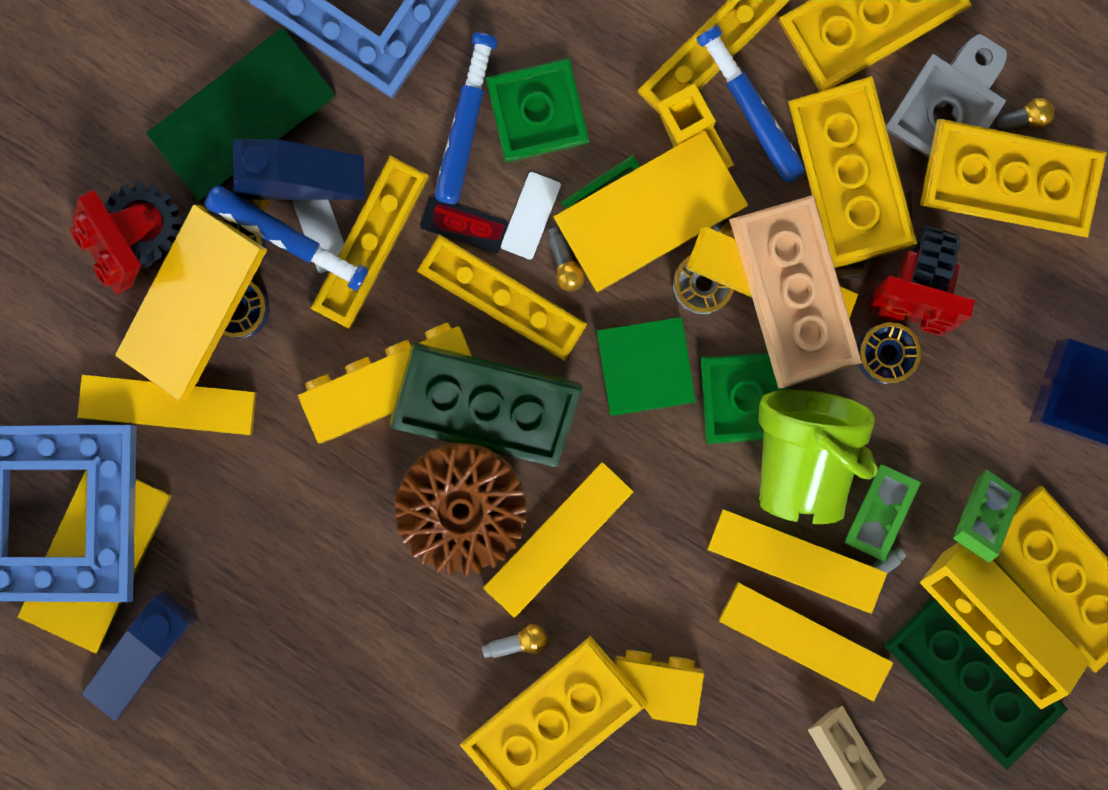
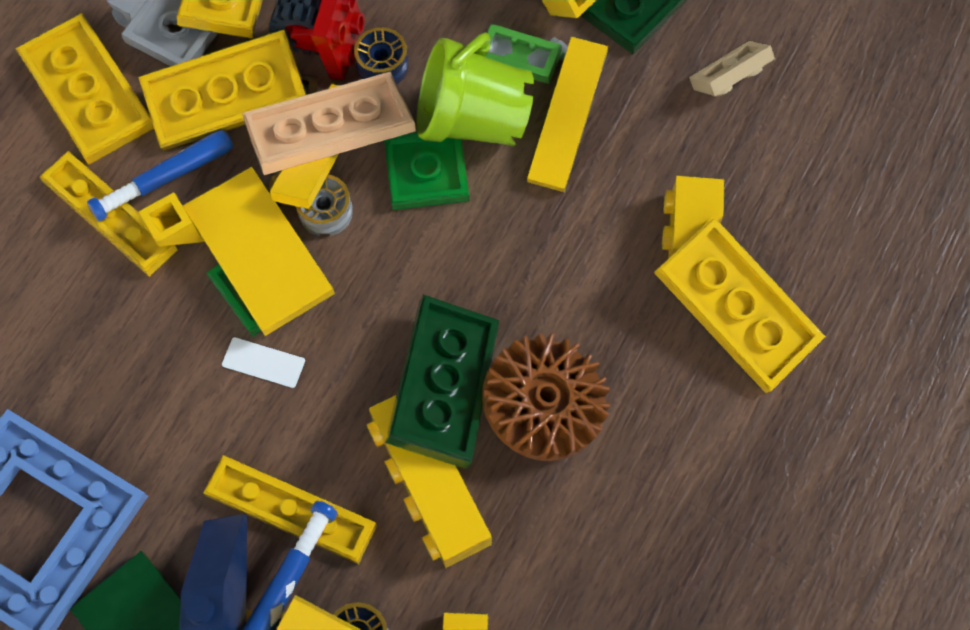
camera: 90 degrees left, 20 degrees down
white sticker [292,200,344,273] -> none
yellow tile [417,234,587,361] -> none
sticker [420,197,508,253] -> none
blue piece [434,32,498,205] -> none
piece [482,624,548,658] -> none
yellow tile [483,462,633,618] -> none
green tile [485,58,589,163] -> none
piece [547,227,585,292] -> none
green tile [596,317,696,416] -> none
yellow tile [718,582,893,702] -> none

